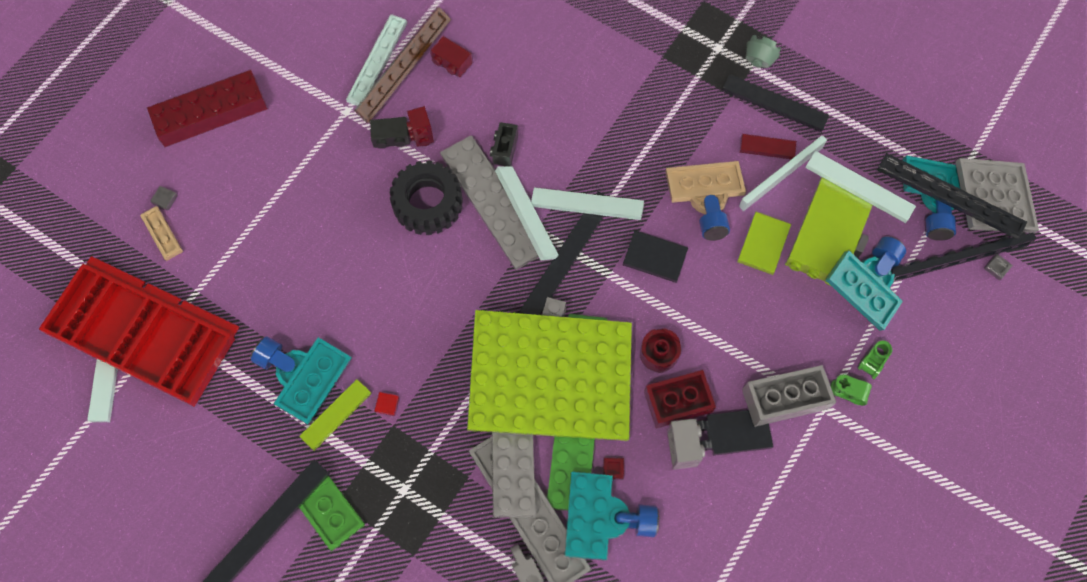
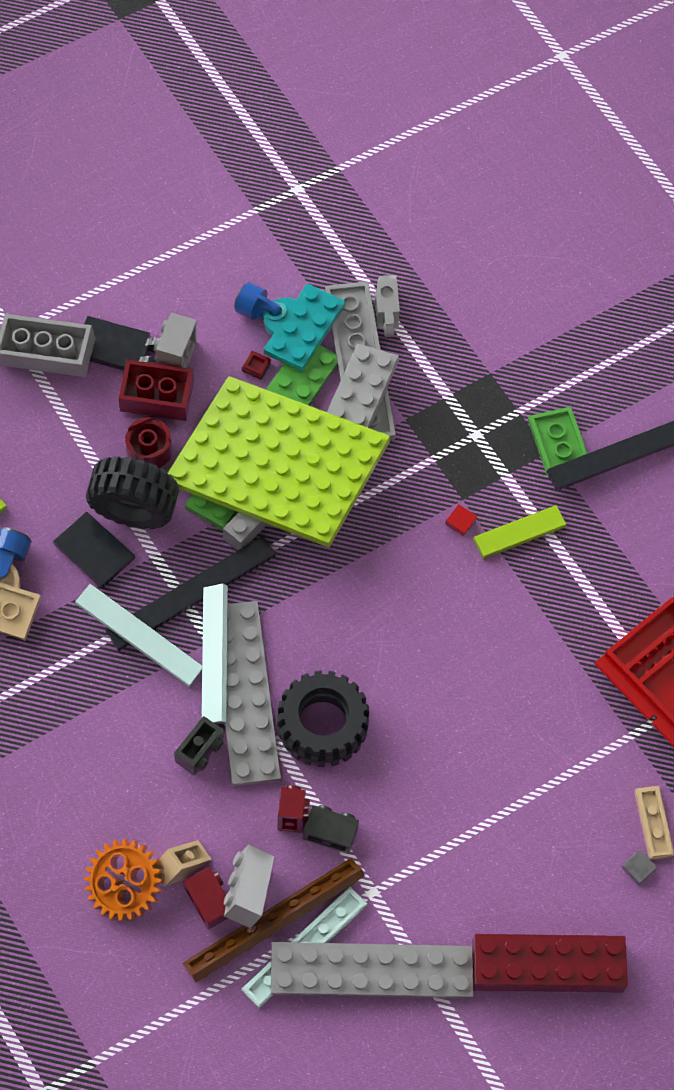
camera: 160 degrees left, 5 degrees down
teal plate [250,336,352,425] -> none
none -> orange gear [84,839,164,921]
none -> black tyre [86,456,179,529]
none -> tan slope [156,840,212,886]
none -> light grey brick [224,844,274,928]
none -> light grey plate [271,942,473,998]

